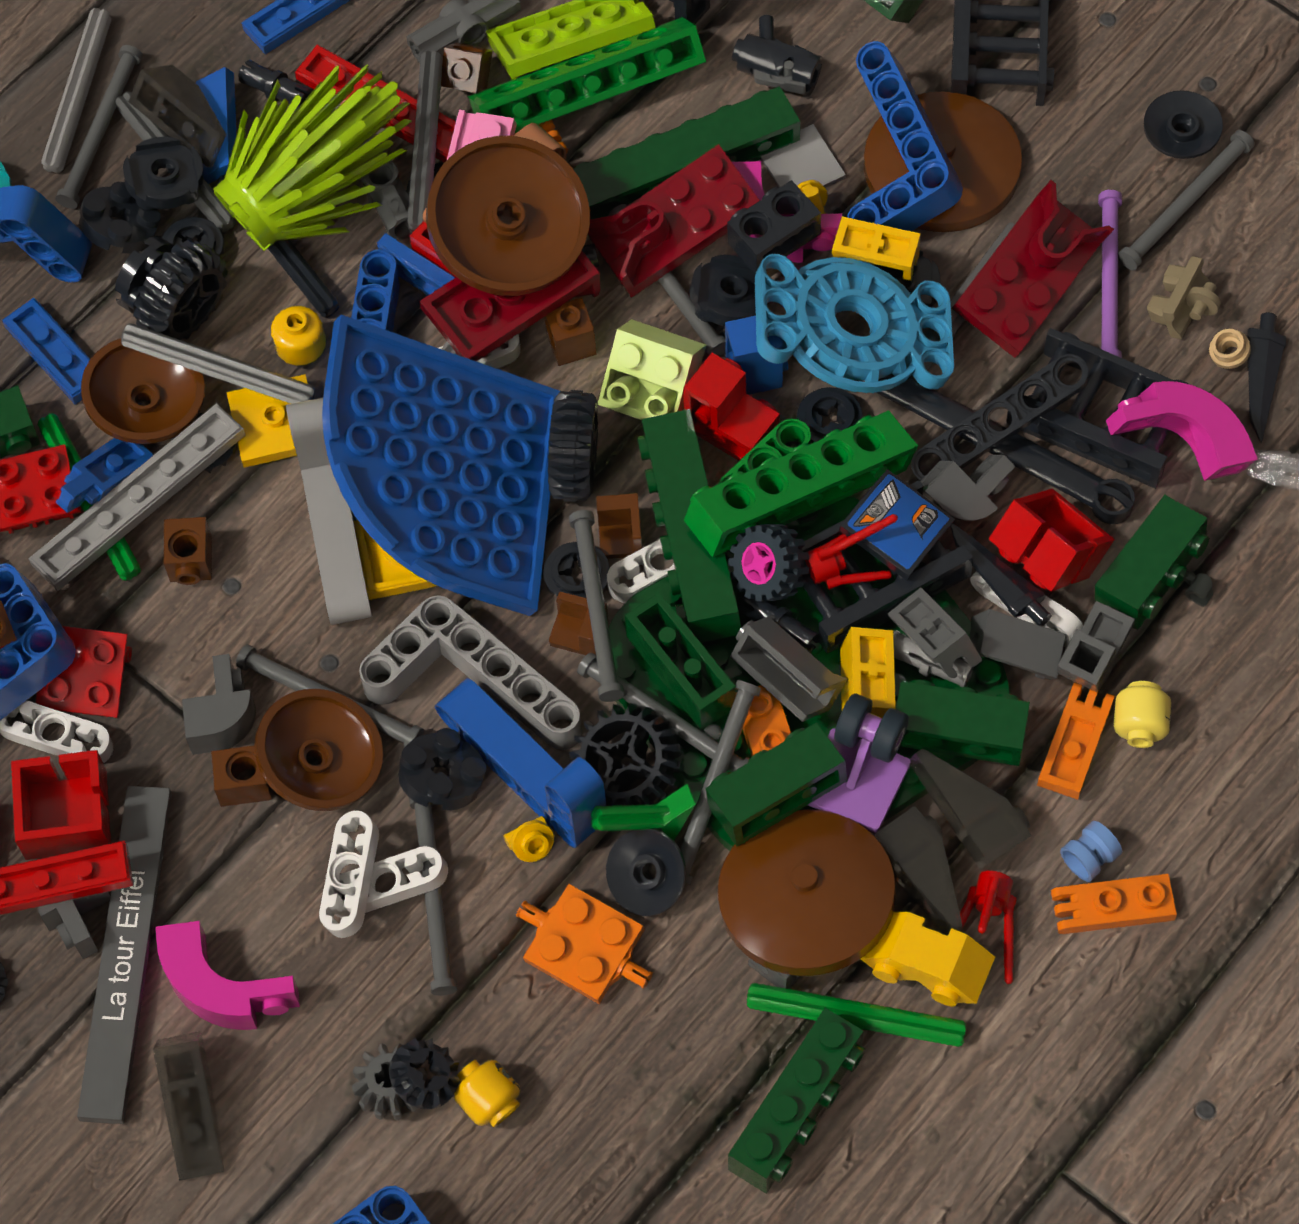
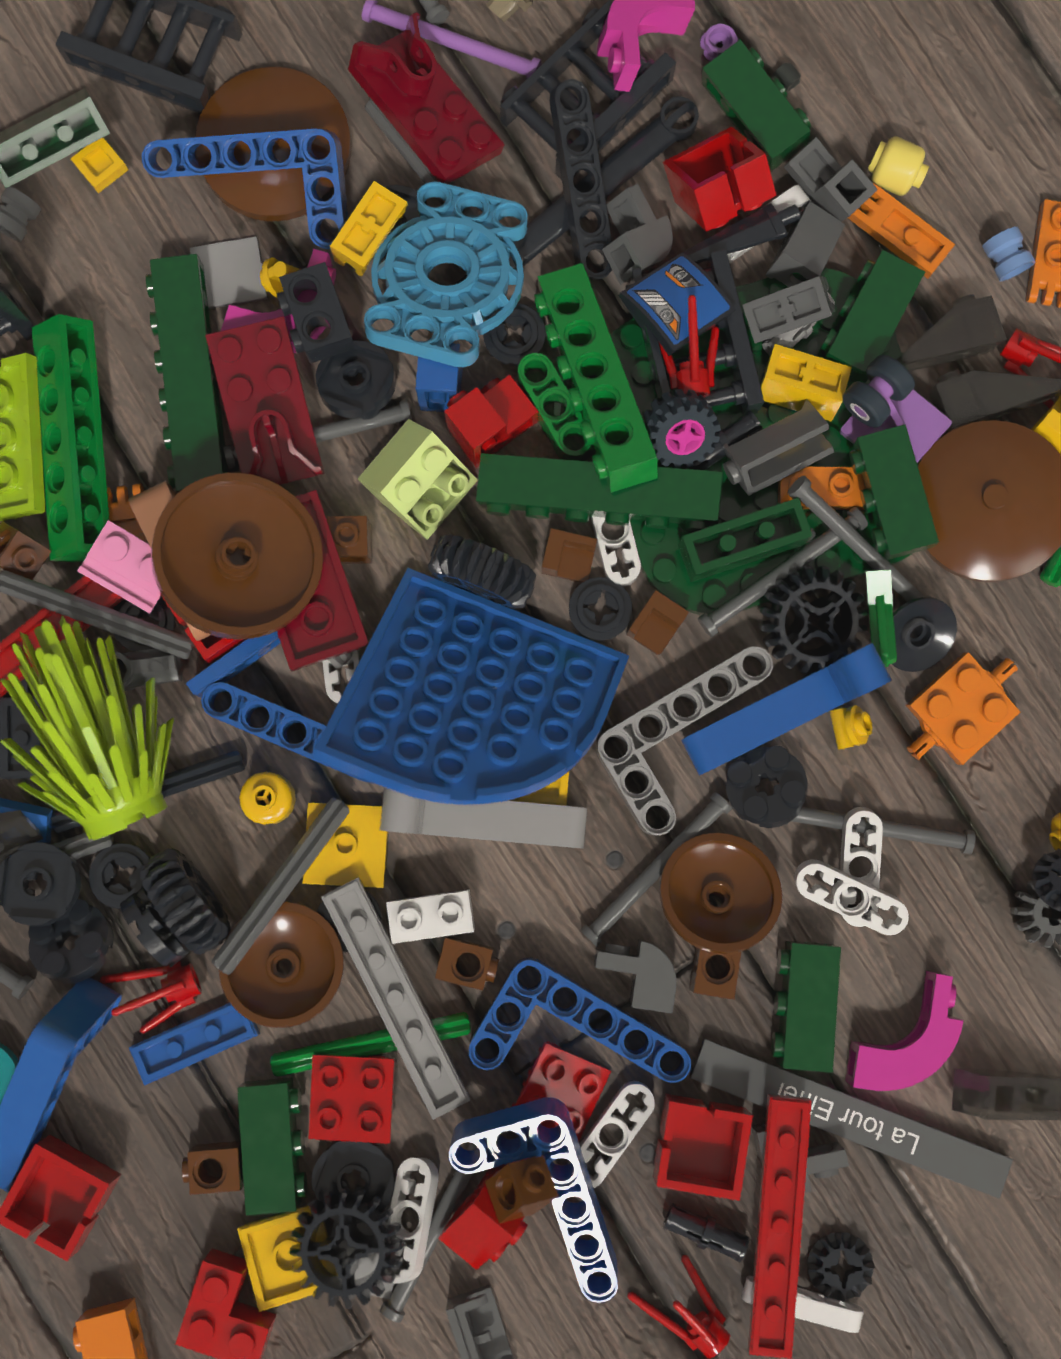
camera: 80 degrees left, 20 degrees up
blue hinge [55,438,154,513] -> none
dark grey bar [569,510,624,702] -> none
black piece [732,15,822,95] -> none
none -> yellow plate [70,138,128,194]
none -> red plant [100,961,202,1034]
none -> white brick [386,889,475,944]
none -> blue beam [469,957,691,1083]
none -> medium lavender plate [700,24,738,61]
none -> dark green brick [771,940,841,1073]

